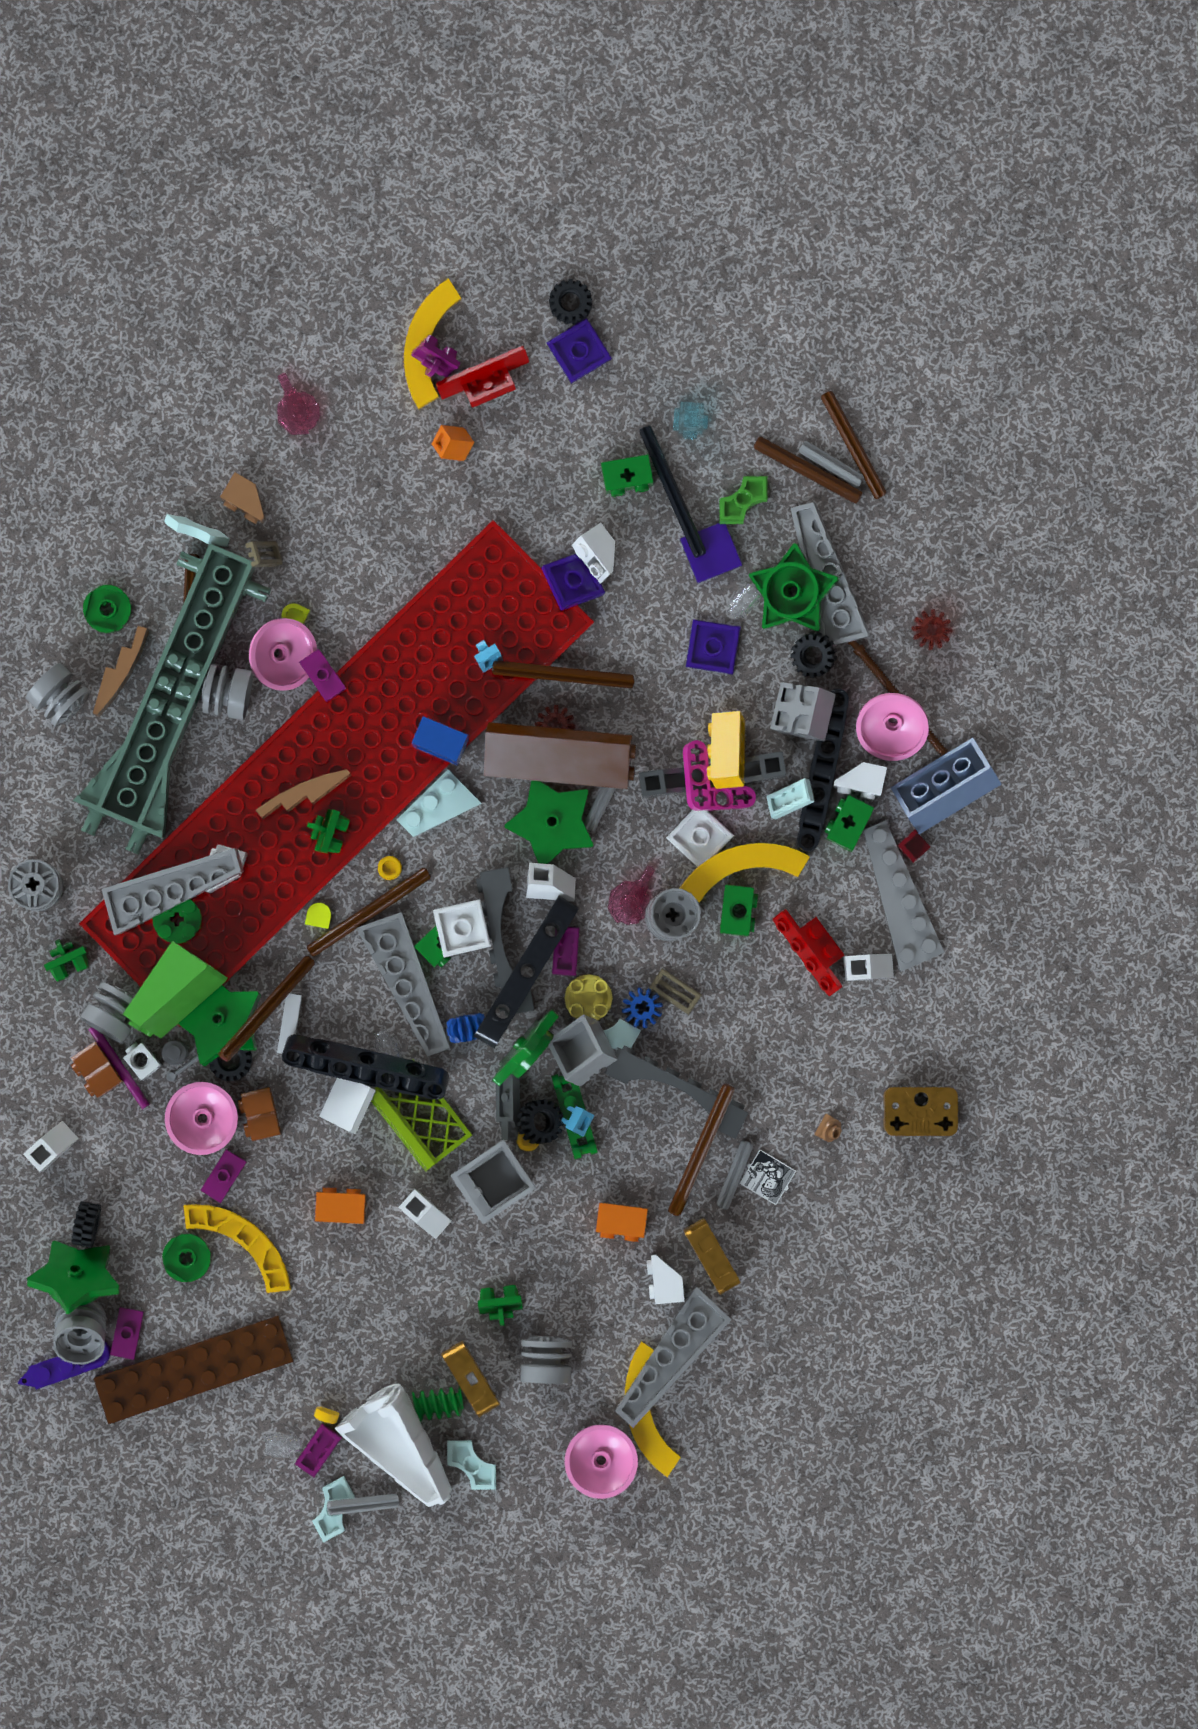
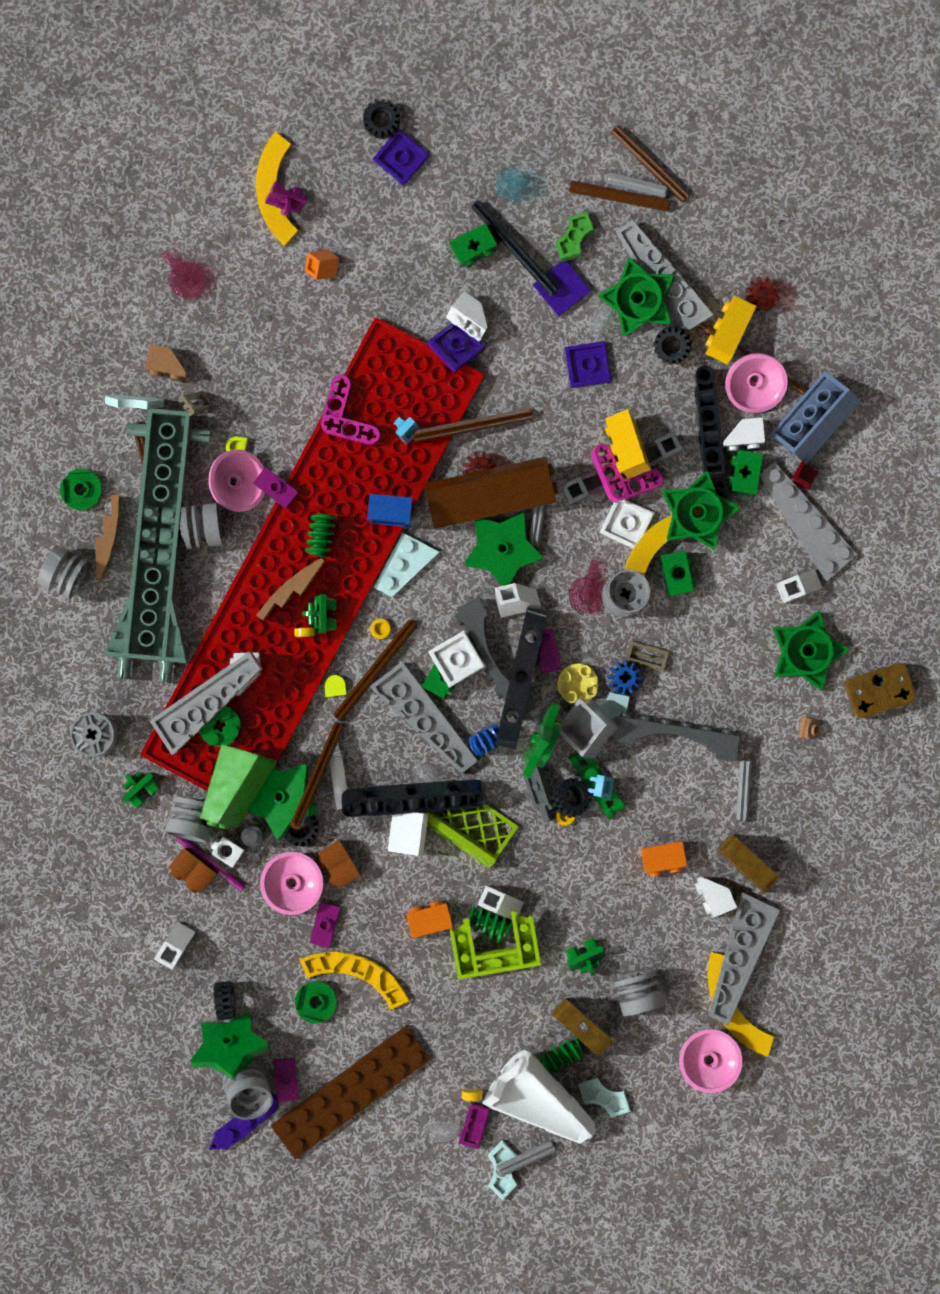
camera: 15 degrees left, 0 degrees up
red bracket [436,346,529,408] -> none
light grey piece [450,1140,536,1224] -> none
reddish brown axle [668,1083,735,1216] -> none
piece [739,1150,796,1205] -> none
light aqua plate [766,778,815,819] -> none
light grey piece [770,682,836,741] -> none
red bracket [772,909,845,996] -> none
none -> yellow tile [294,628,315,637]
none -> green piece [305,513,337,558]
none -> dark pink beam [321,375,380,445]
none -> lime wedge [449,910,541,980]
none -> green piece [468,903,512,943]
none -> green plate [662,471,739,550]
none -> yellow brick [705,295,756,365]
none -> green plate [772,611,849,690]

